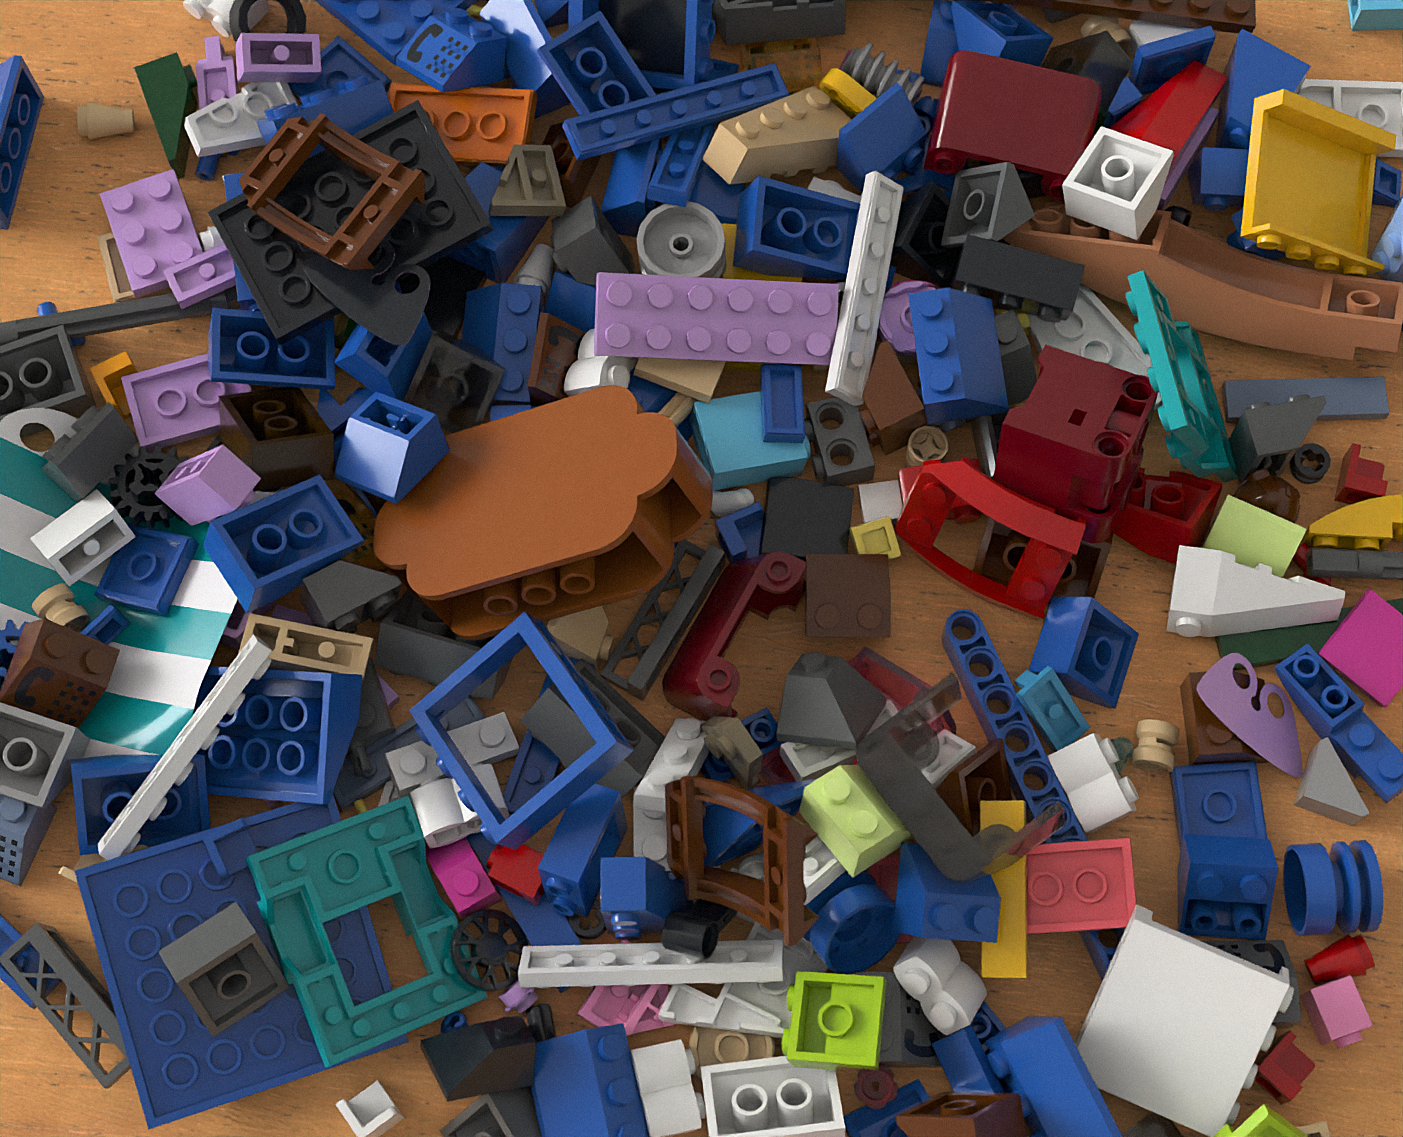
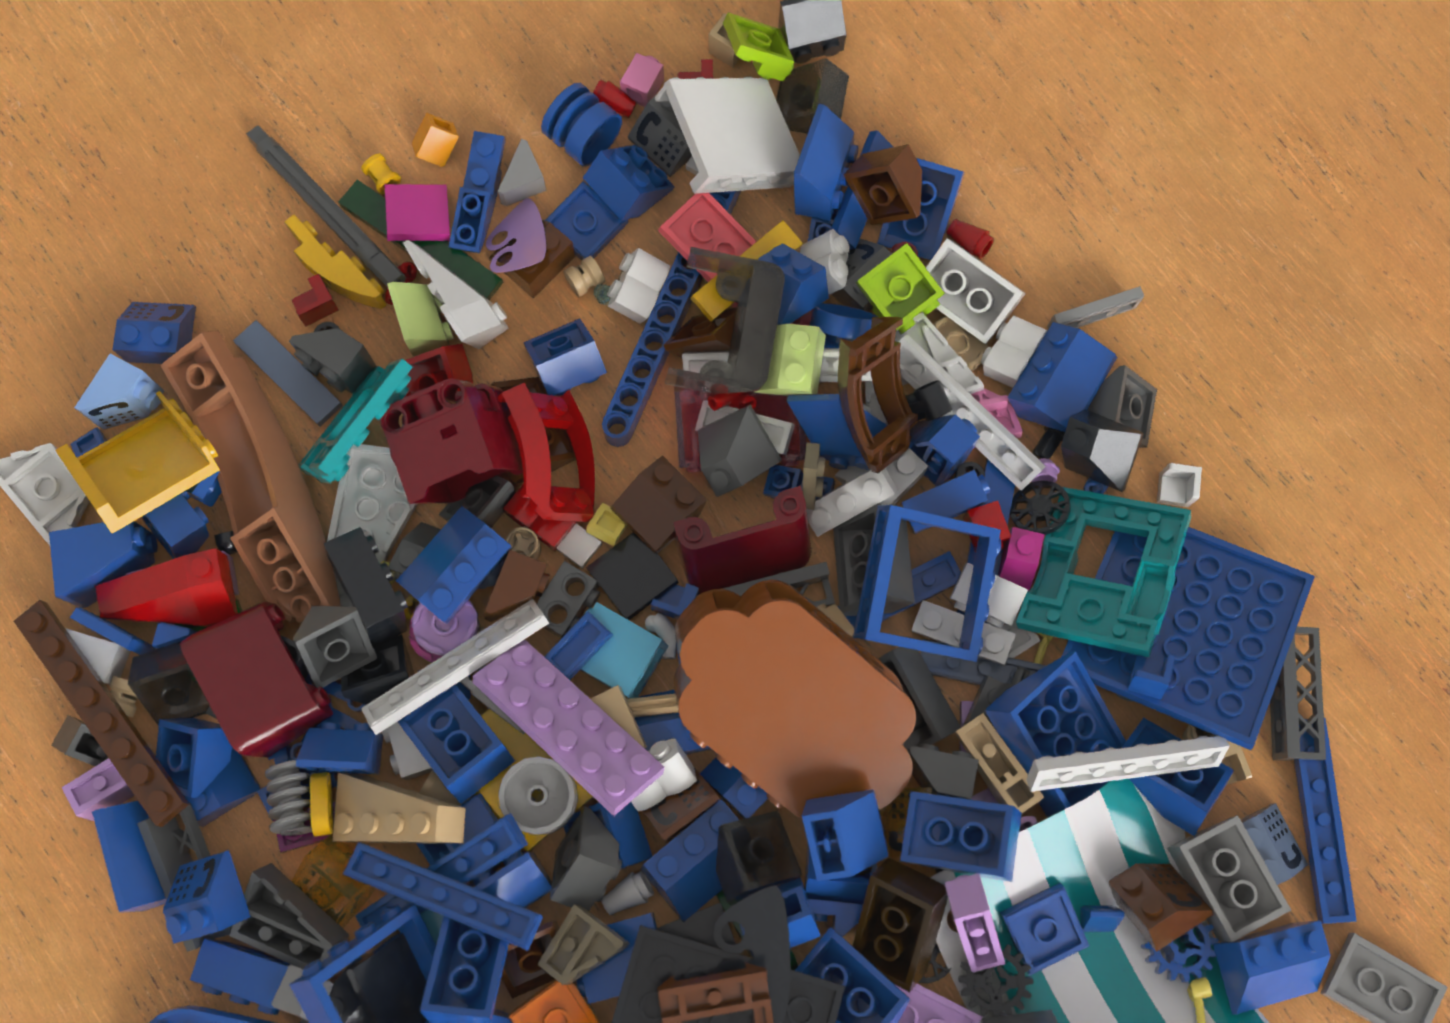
camera: 140 degrees left, 5 degrees up
white brick [30,489,136,586] -> none
tan wheel [32,583,90,632] -> none
dark grey slope [158,902,289,1037] -> none
dark azure plate [1014,666,1090,752] -> none
white slope [1062,126,1173,240] -> none
reddish brown helmet [1232,468,1300,523] -> none

